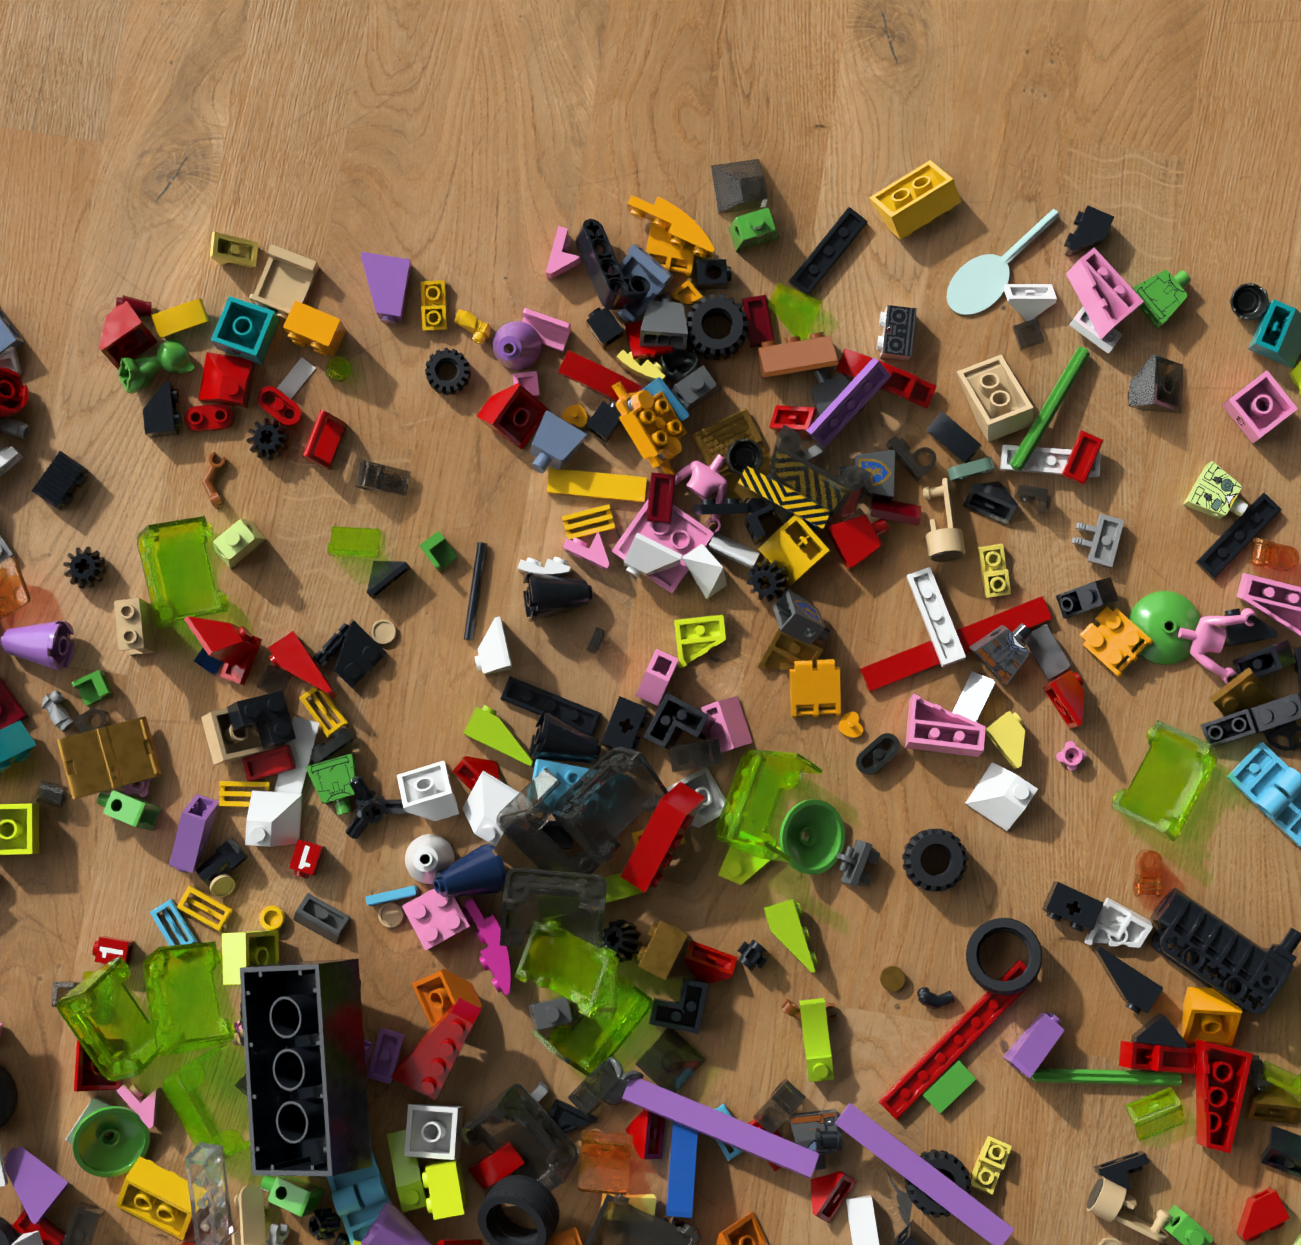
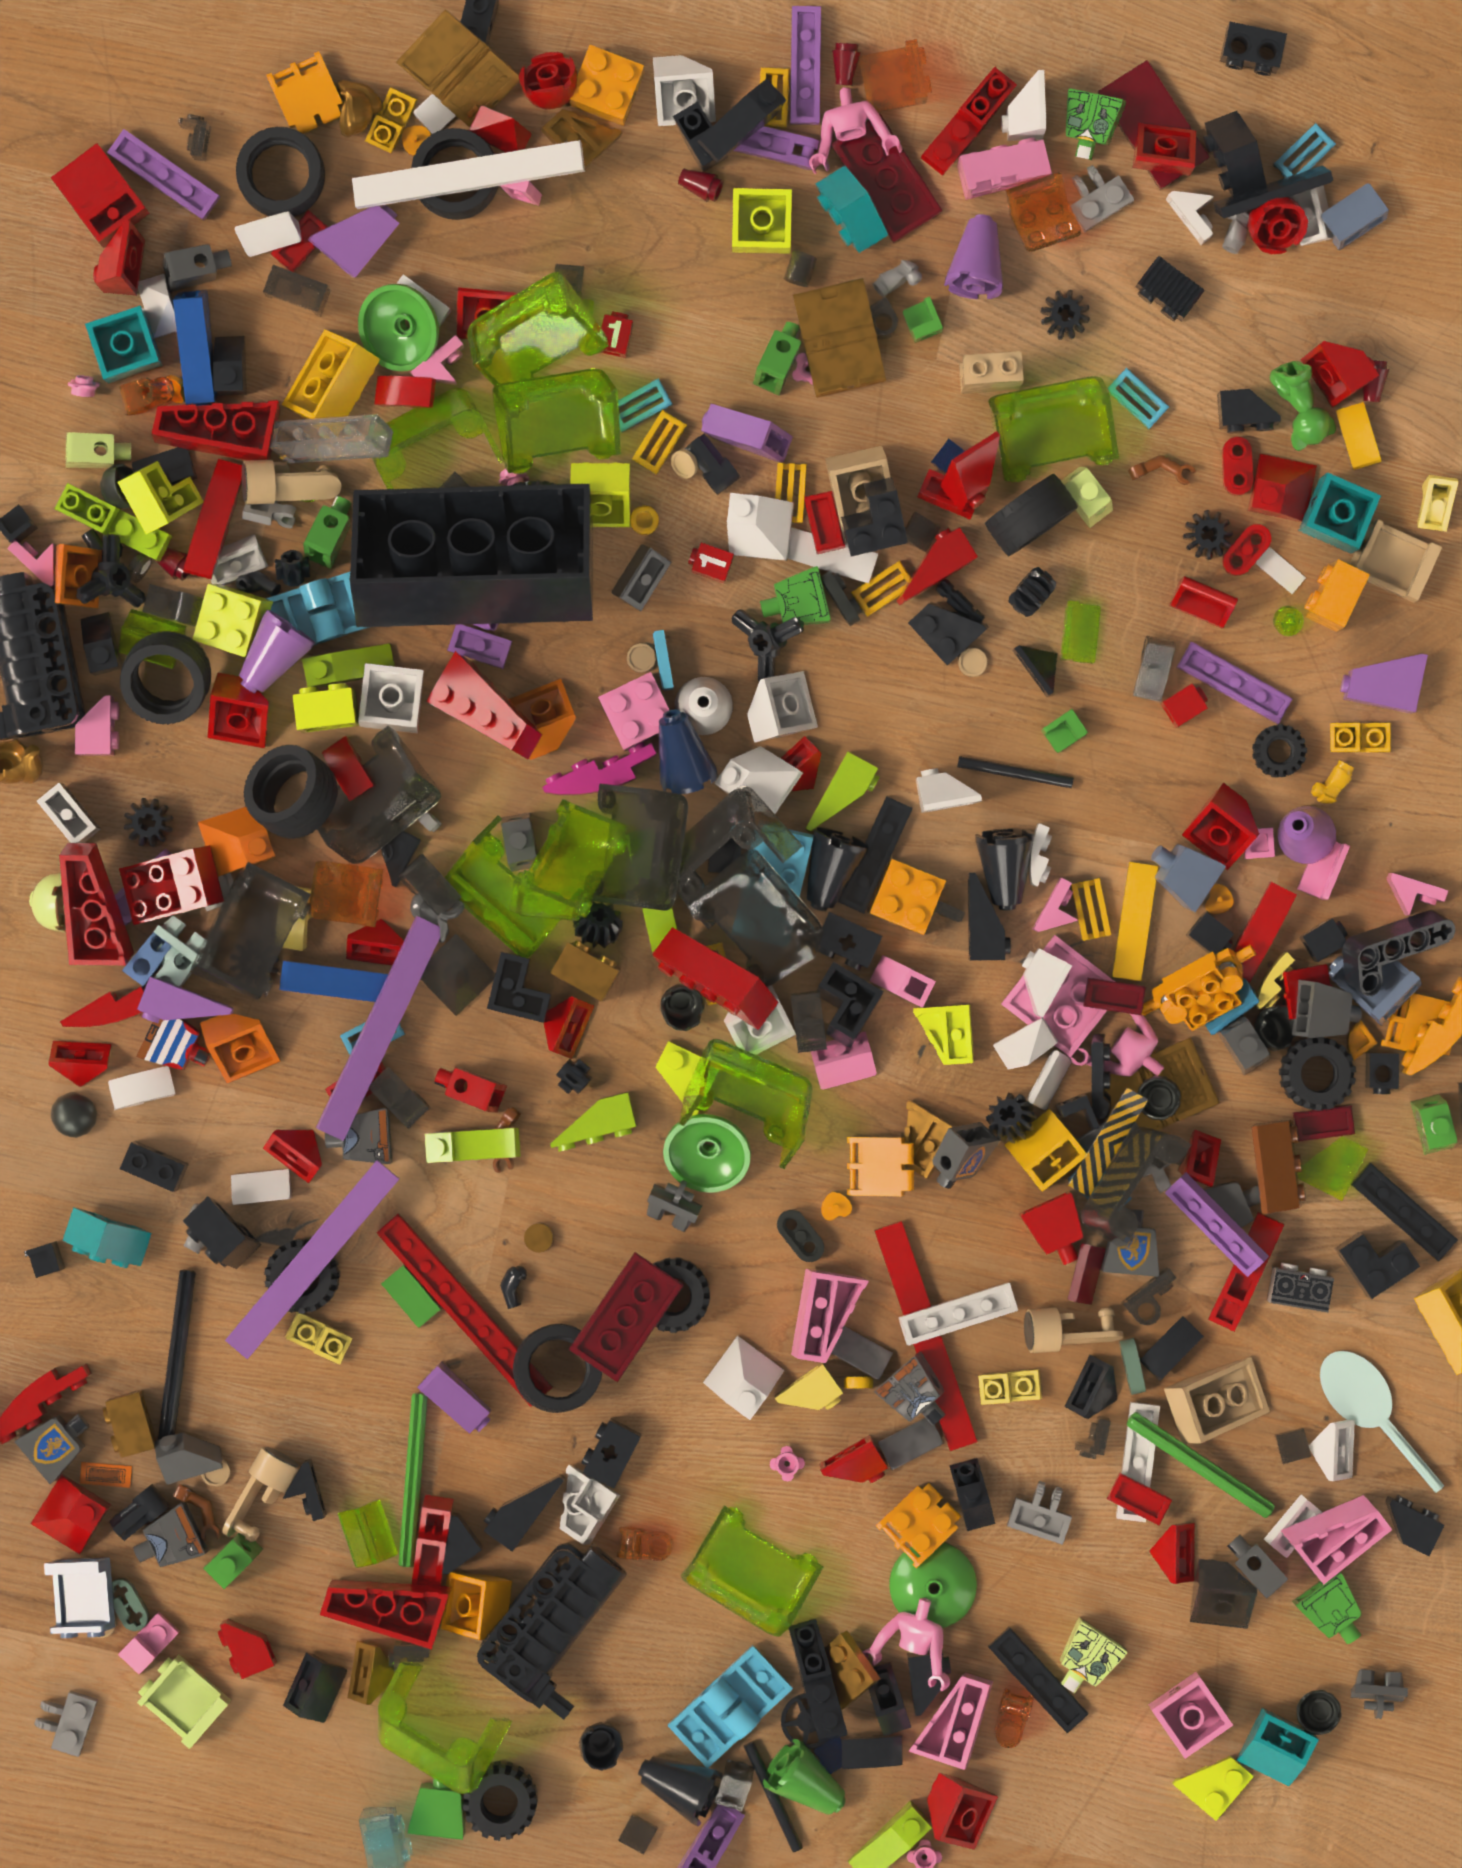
camera: 95 degrees right, 5 degrees up
black bush [815,1128,842,1152] -> none
none -> red slope [374,376,436,408]
none -> red torso [434,1068,507,1113]
none -> dark red tile [569,1252,683,1383]
none -> pearl dark grey hair [660,984,705,1031]
none -> yellow tile [844,1377,873,1389]
none -> light orange brick [869,859,946,935]
none -> black slope [968,873,1011,961]
none -> black tyre [985,474,1078,557]
none -> black gear [1008,567,1056,617]
none -> tile [1106,368,1169,429]
none -> red slope [1149,1522,1195,1584]
none -> red brick [1160,683,1208,728]
none -> medium lavender tile [1176,641,1293,724]
none -> dark grey torso [1227,1535,1288,1599]
none -> black brick [1334,1232,1420,1299]
none -> dark grey hips [1350,1669,1408,1719]

